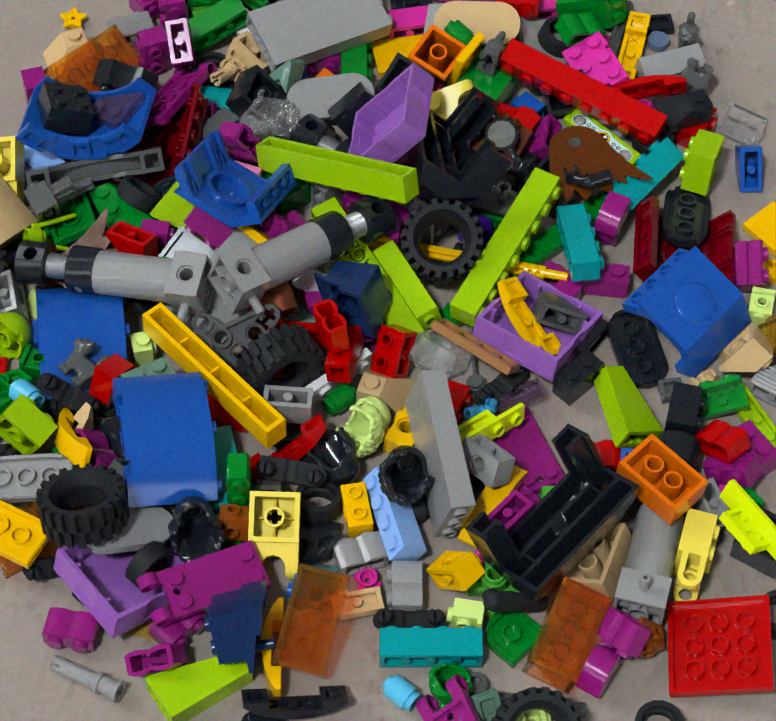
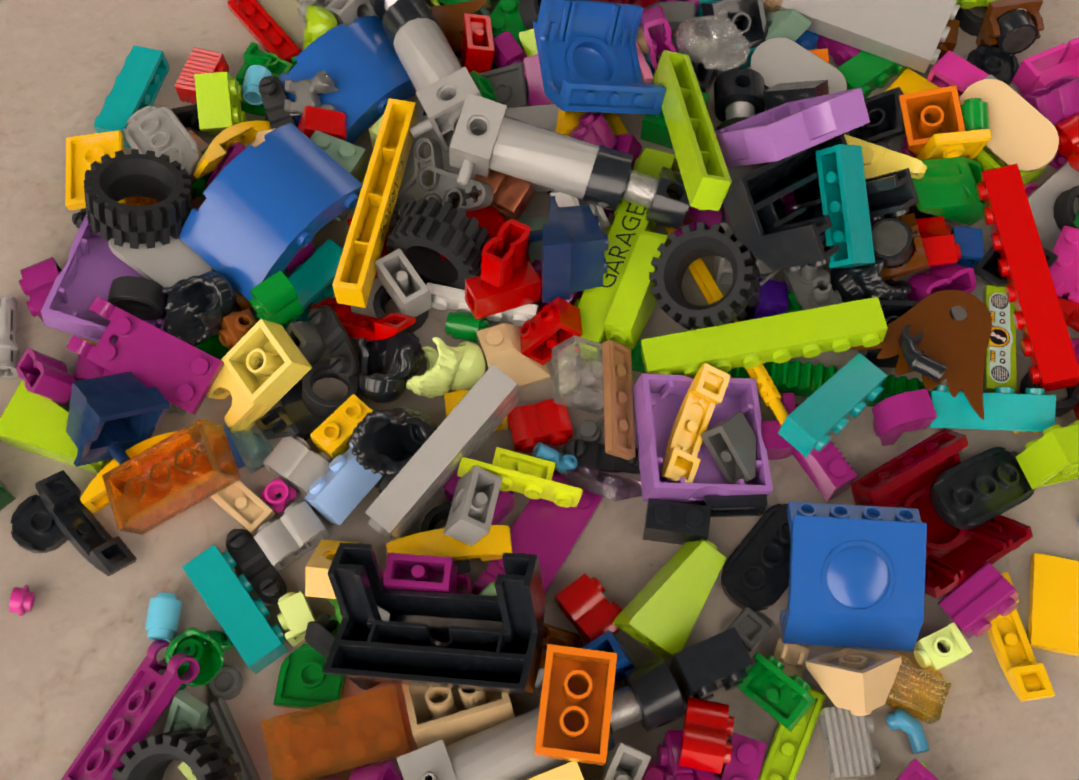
camera: 55 degrees right, 10 degrees up
dark grey animal [476,31,506,76] -> none
none -> teal brick [815,144,875,268]

